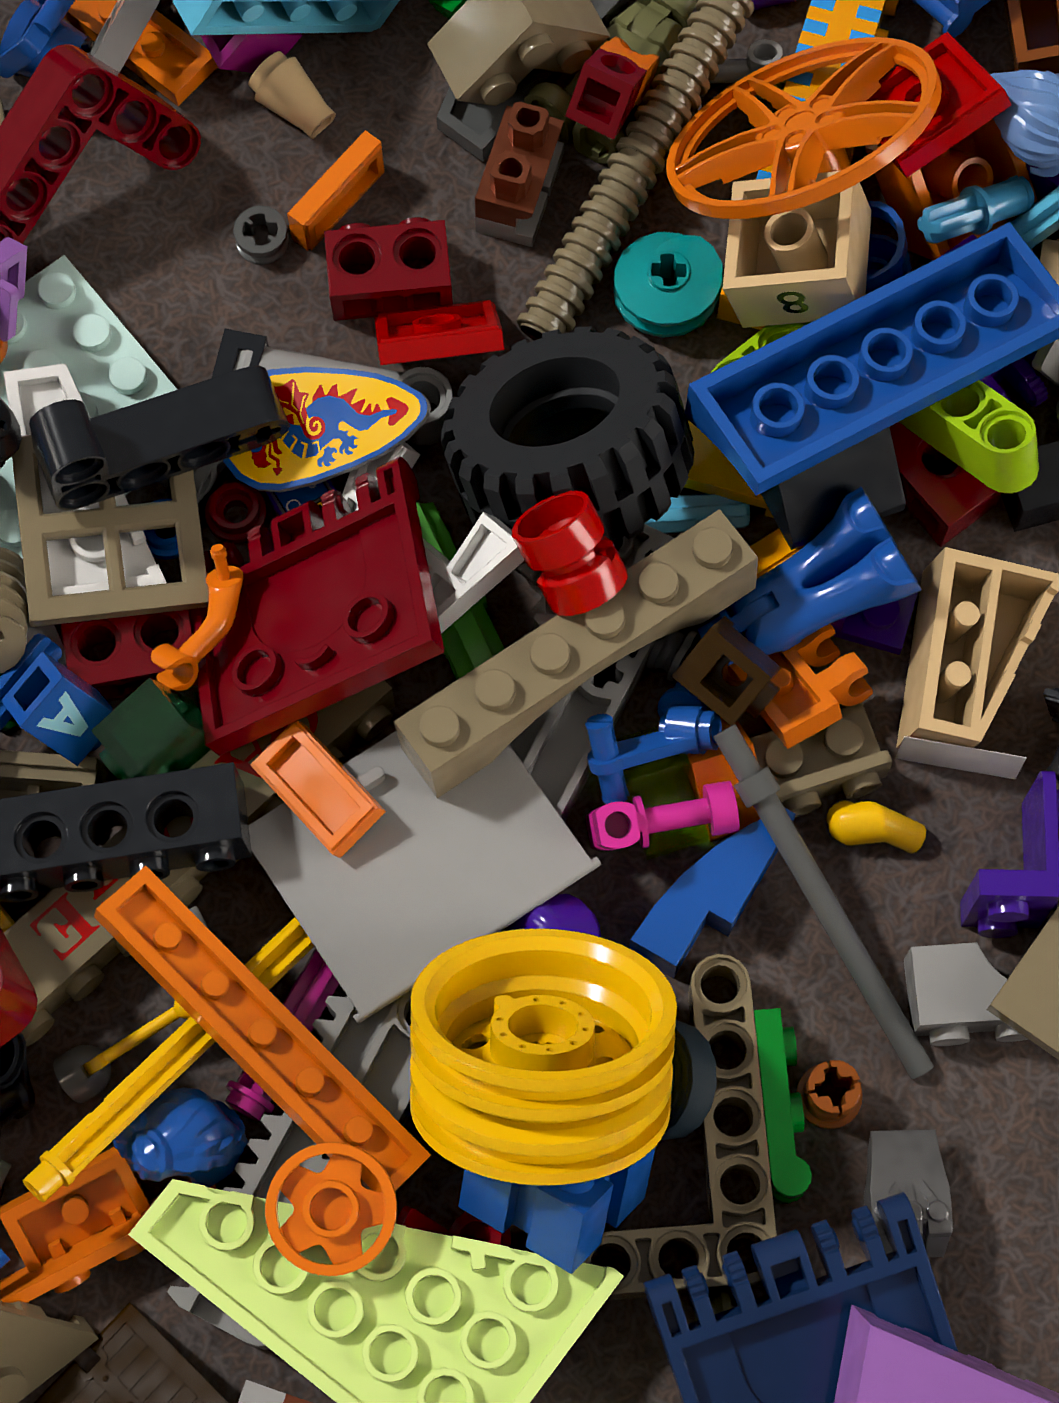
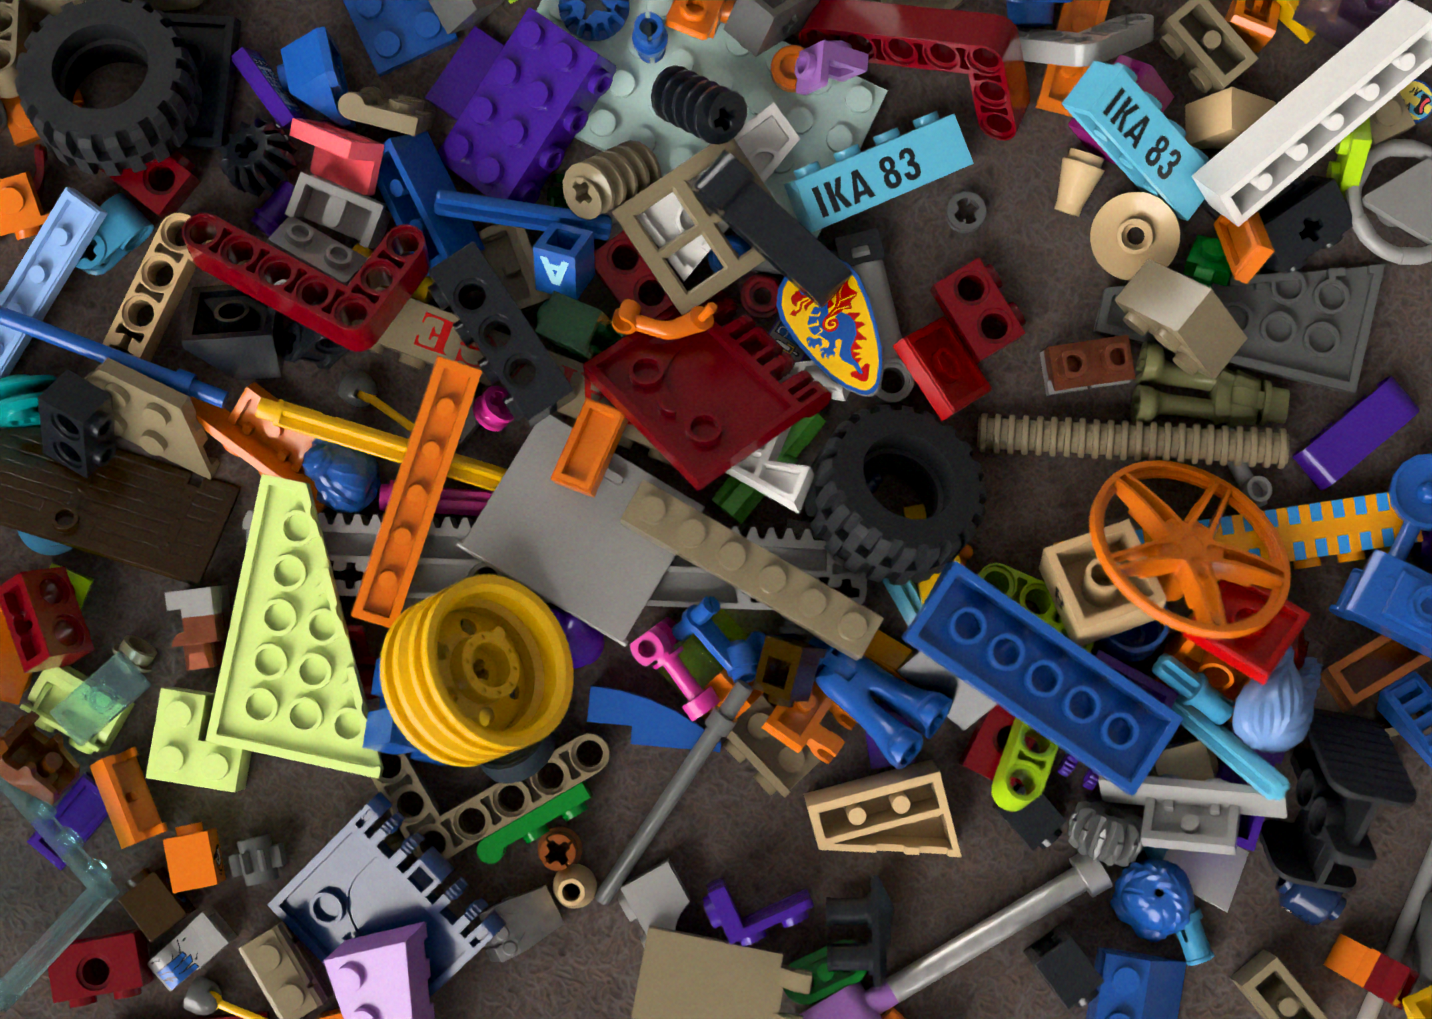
camera: 65 degrees right, 15 degrees up
orange wheel [265,1142,397,1276] -> none
orange tile [287,130,385,251] -> none
red wheel [511,491,628,616] -> none
dark red leg [565,36,660,140] -> none
teal piece [613,232,723,338] -> none
yellow arm [827,801,926,853] -> none
white sticker [896,736,1027,779] -> none
none -> dark pink bush [472,386,514,432]
none -> tan cone [552,864,597,909]
none -> medium azure brick [783,111,974,233]
none -> tan dish [1090,192,1180,281]

